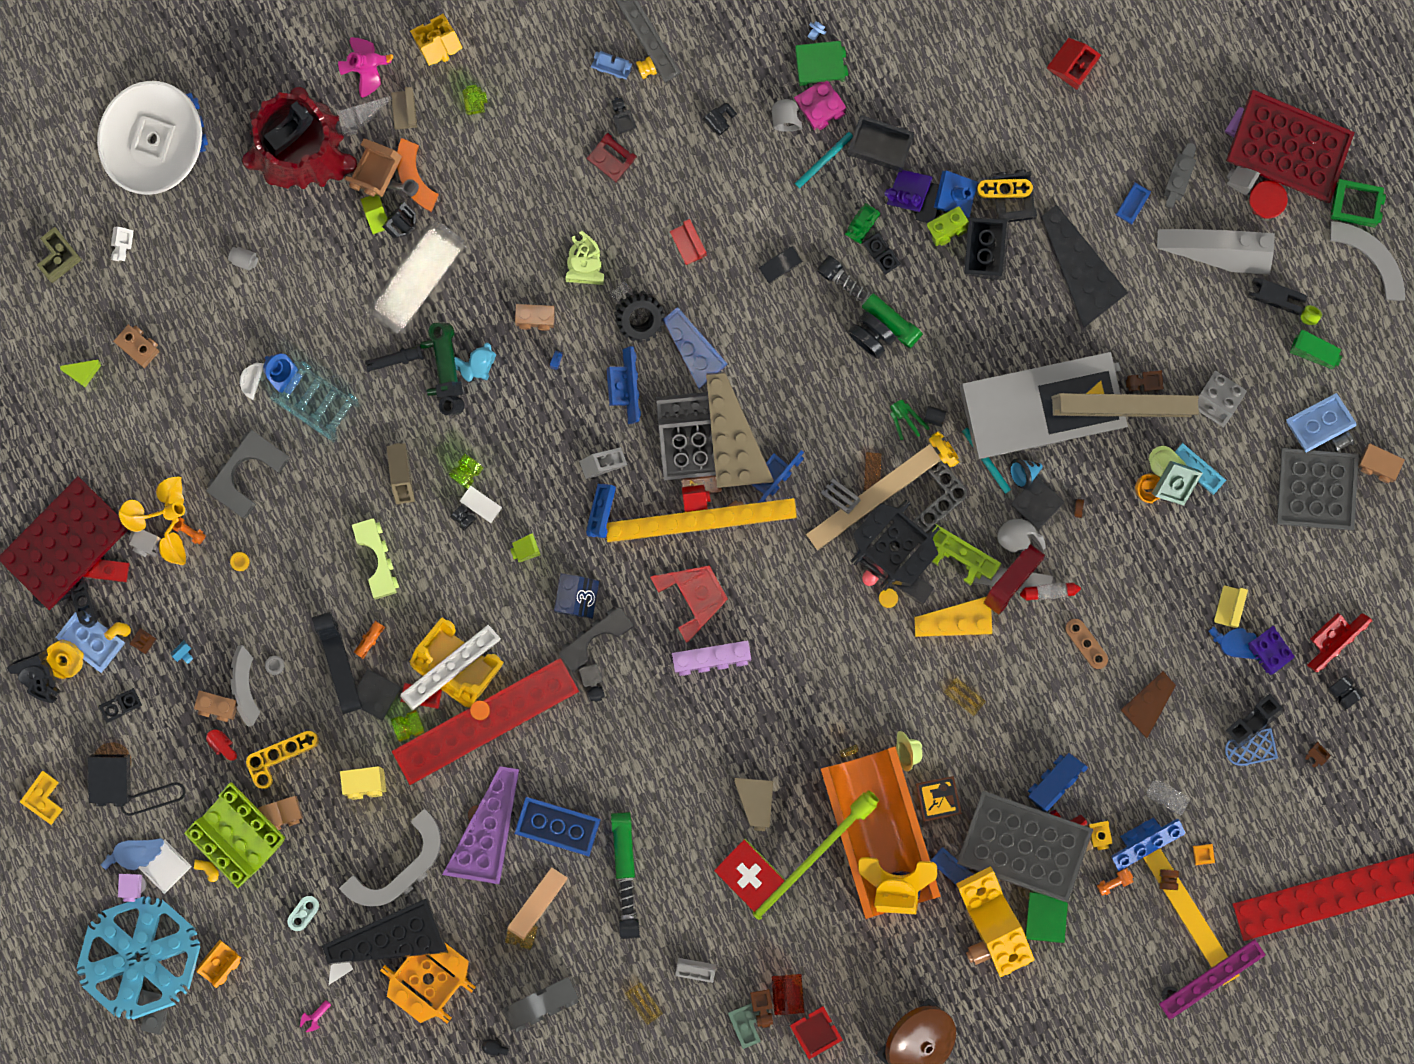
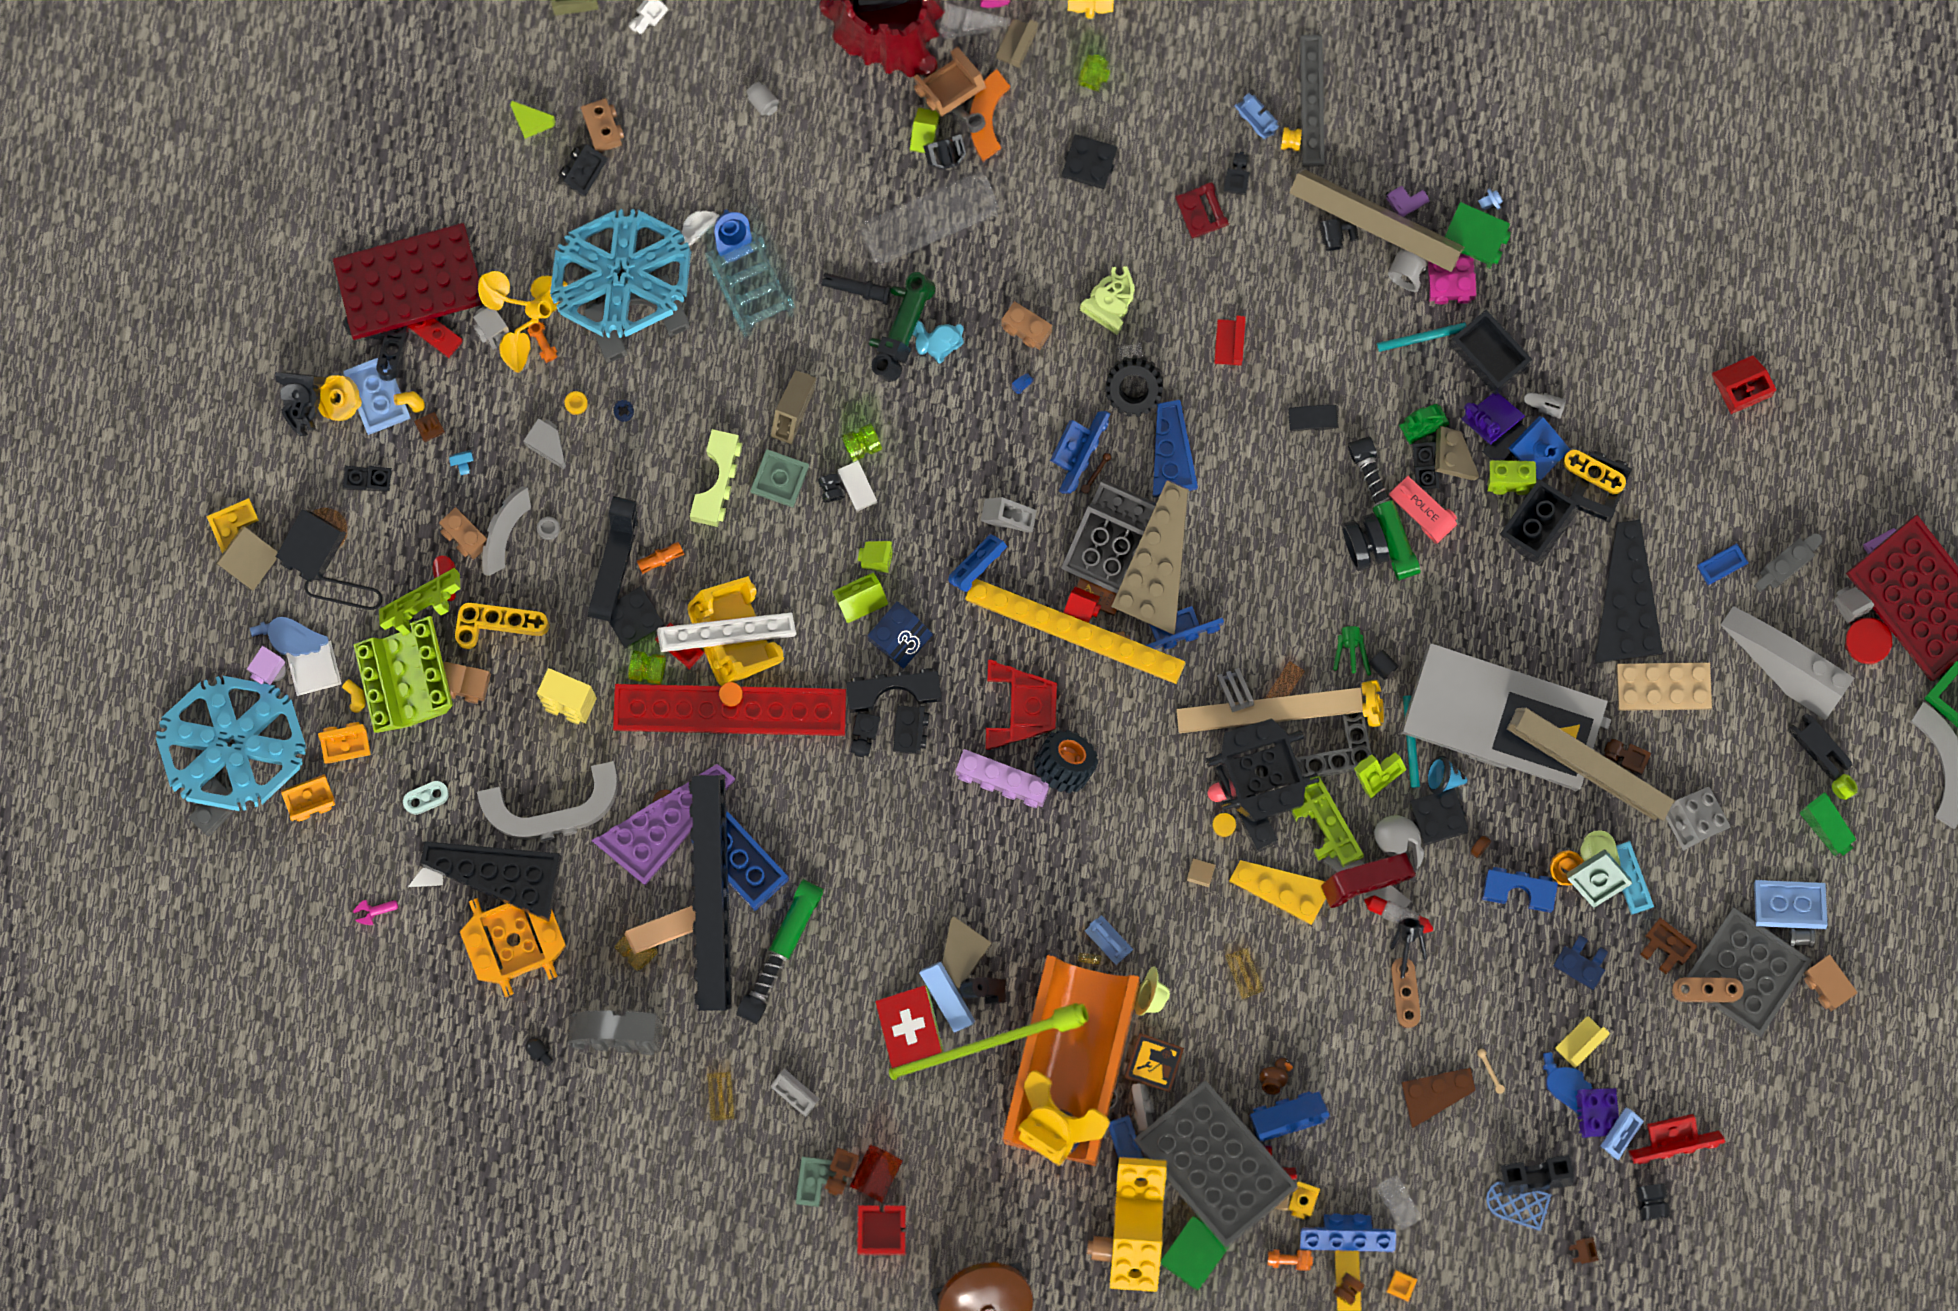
camera: 30 degrees right, 5 degrees down
none -> dark tan tile [216,526,278,591]
none -> light orange bracket [318,722,371,764]
none -> lime hinge [379,568,461,636]
none -> light grey slope [524,418,566,469]
none -> medium azure plate [550,209,691,338]
none -> black bracket [557,144,608,197]
none -> dark blue bush [613,400,634,422]
none -> black brick [689,774,732,1011]
none -> sand green plate [750,449,810,508]
none -> lime panel [832,572,888,623]
none -> black bracket [893,706,929,755]
none -> light blue tile [919,961,975,1032]
none -> black leg [960,977,1006,1005]
none -> black wheel [1034,730,1098,793]
none -> black plate [1061,134,1118,190]
none -> reddish brown hinge [1081,453,1111,494]
none -> medium blue hinge [1085,915,1133,965]
none -> light grey plate [1131,1083,1154,1132]
none -> tan slope [1187,858,1215,887]
none -> reddish brown animal [1259,1057,1293,1095]
none -> dark tan tile [1289,170,1464,272]
none -> lime plate [1354,752,1406,798]
none -> medium lavender piece [1385,186,1429,217]
none -> coral door [1388,476,1457,544]
none -> black plant [1390,918,1427,979]
none -> dark tan wing [1435,427,1479,480]
none -> tan hinge [1477,1049,1505,1094]
none -> blue arch [1482,867,1558,913]
none -> light grey hinge [1523,392,1566,419]
none -> dark blue plate [1553,935,1608,990]
none -> light blue tile [1601,1108,1644,1160]
none -> tan plate [1617,663,1712,711]
none -> reddish brown plate [1640,917,1697,974]
none -> medium nougat plate [1672,977,1744,1002]

